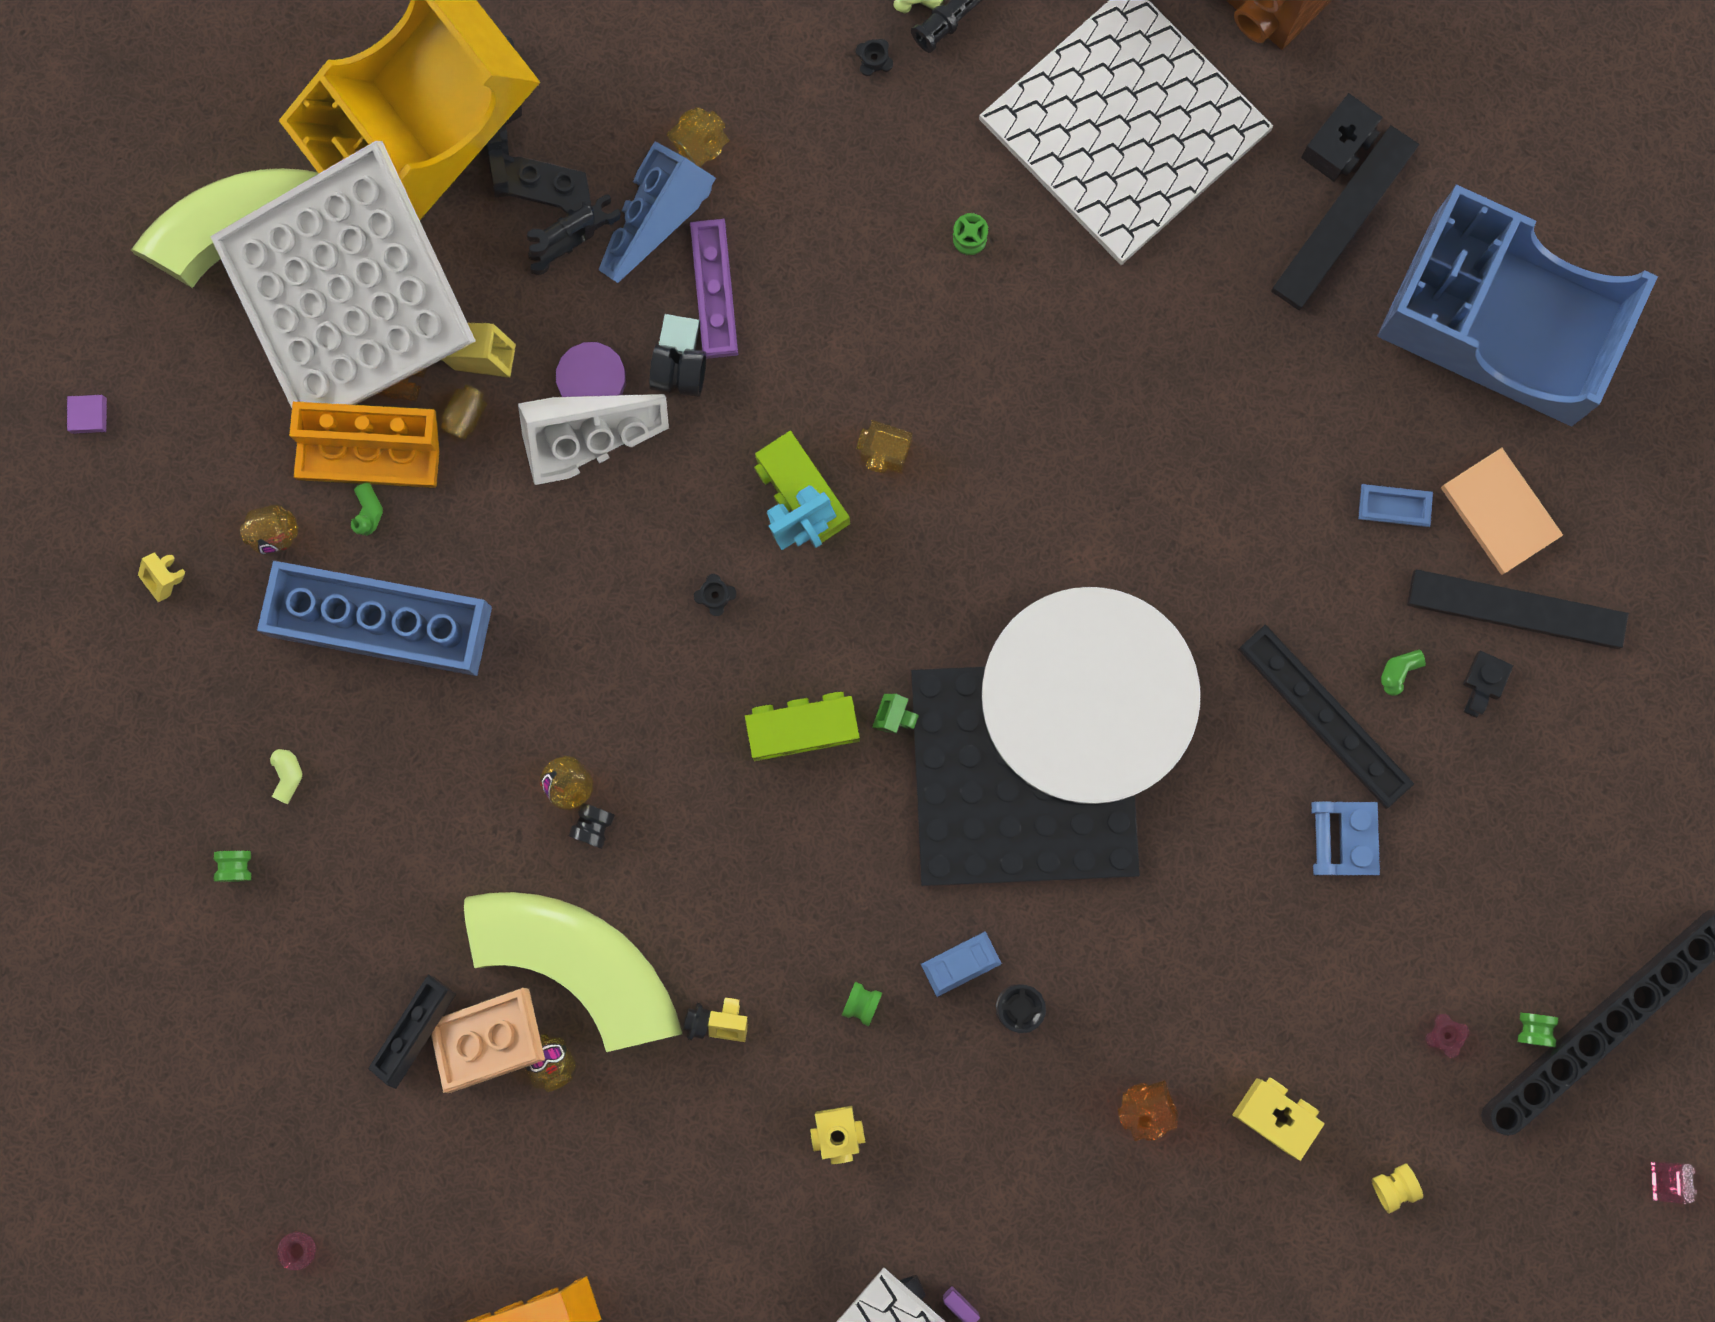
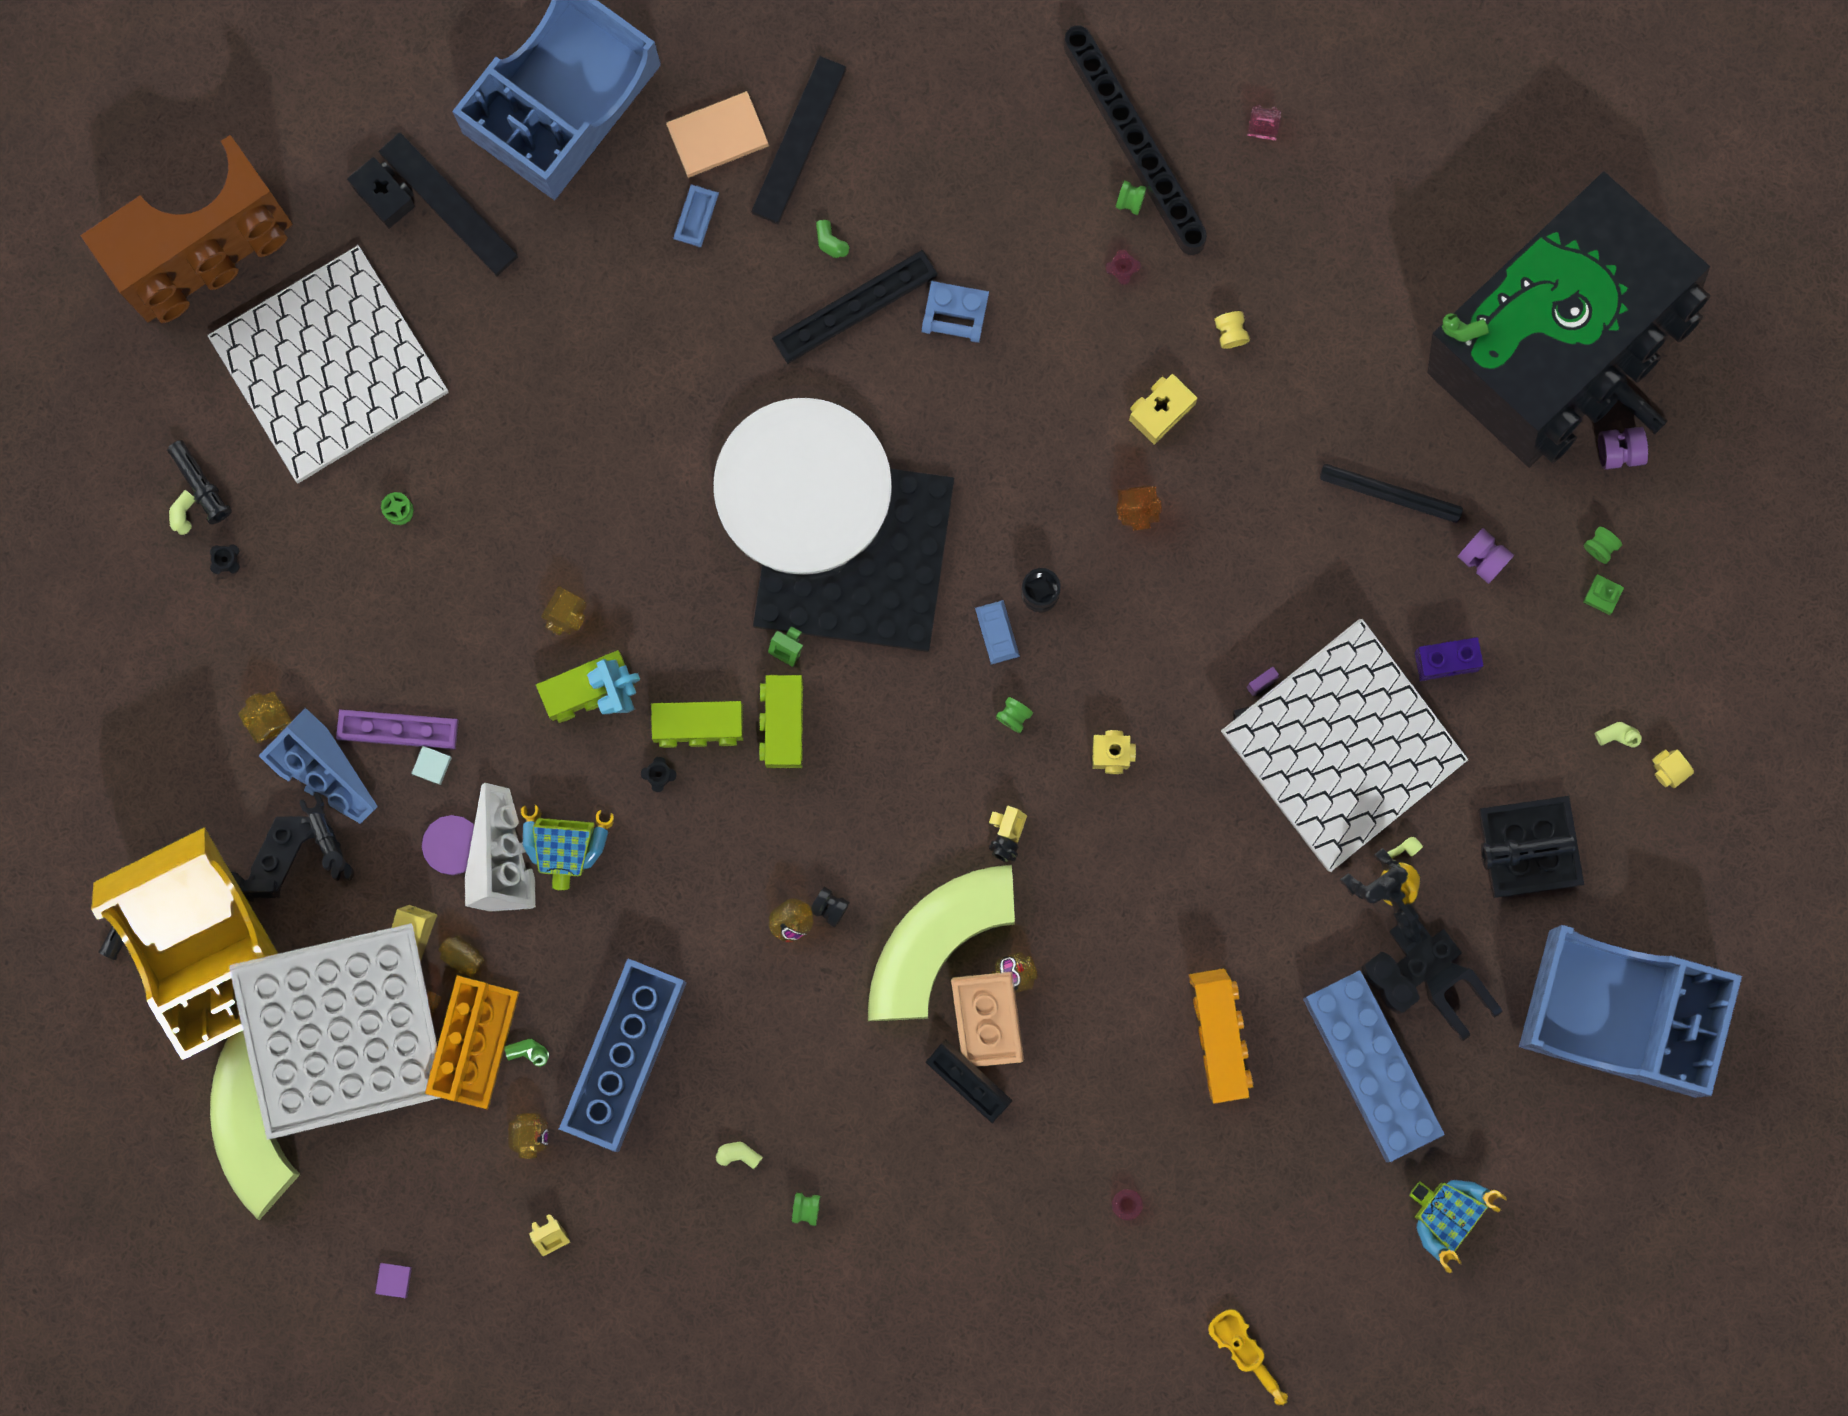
camera: 80 degrees left, 0 degrees up
black wheel [649,344,706,397] -> none
black plate [1463,650,1514,718] -> none
none -> torso [521,805,614,890]
none -> lime brick [651,701,743,748]

